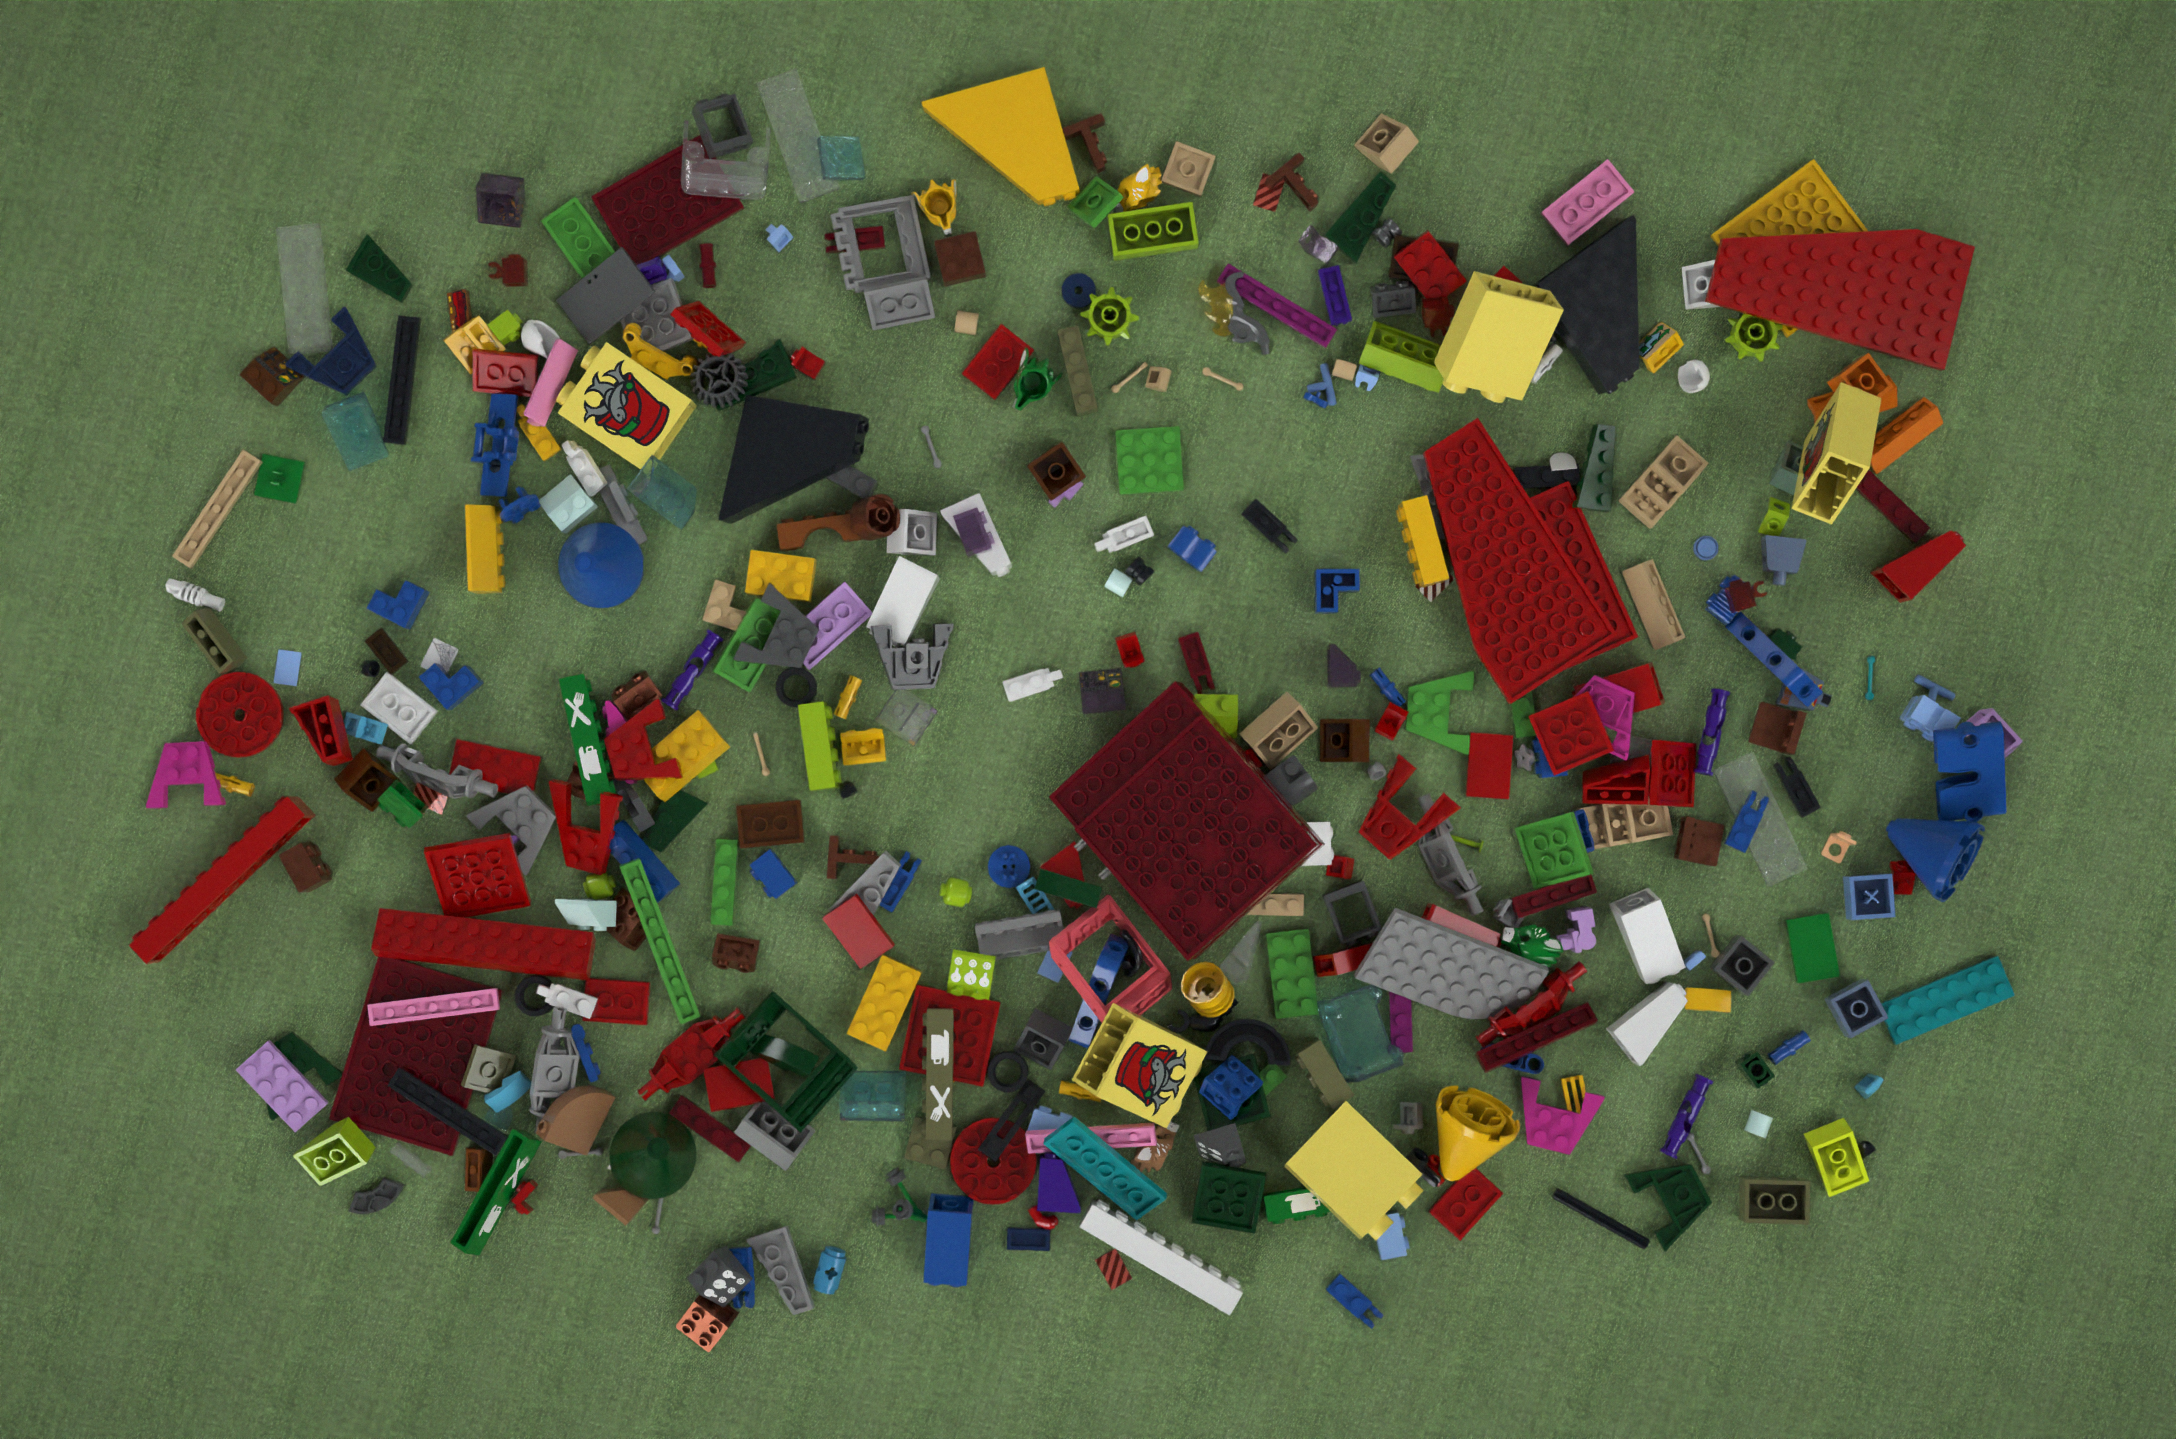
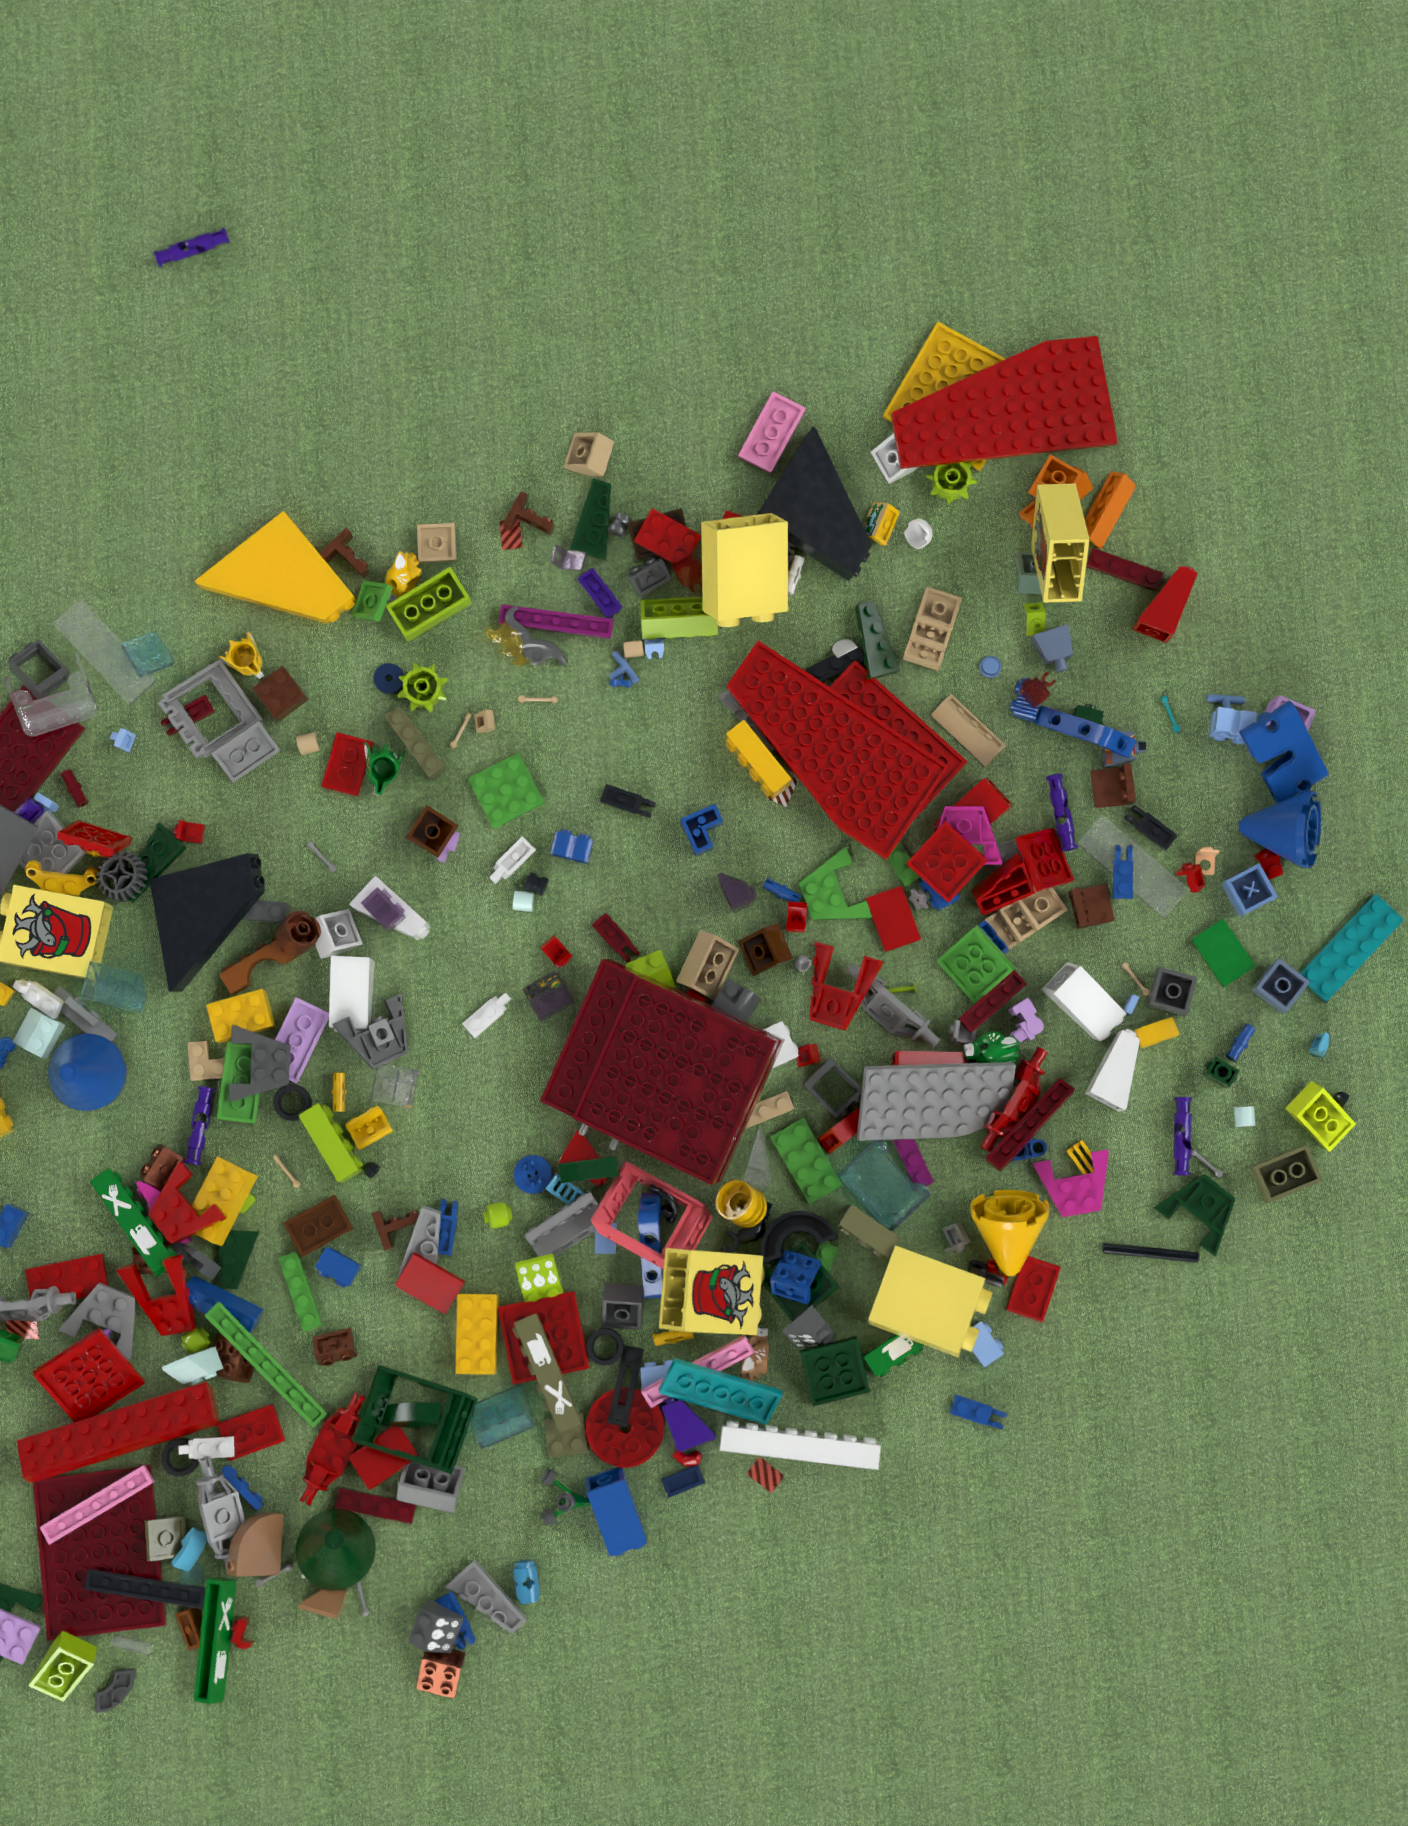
camera: 25 degrees left, 5 degrees down
none -> red bracket [1176,863,1206,893]

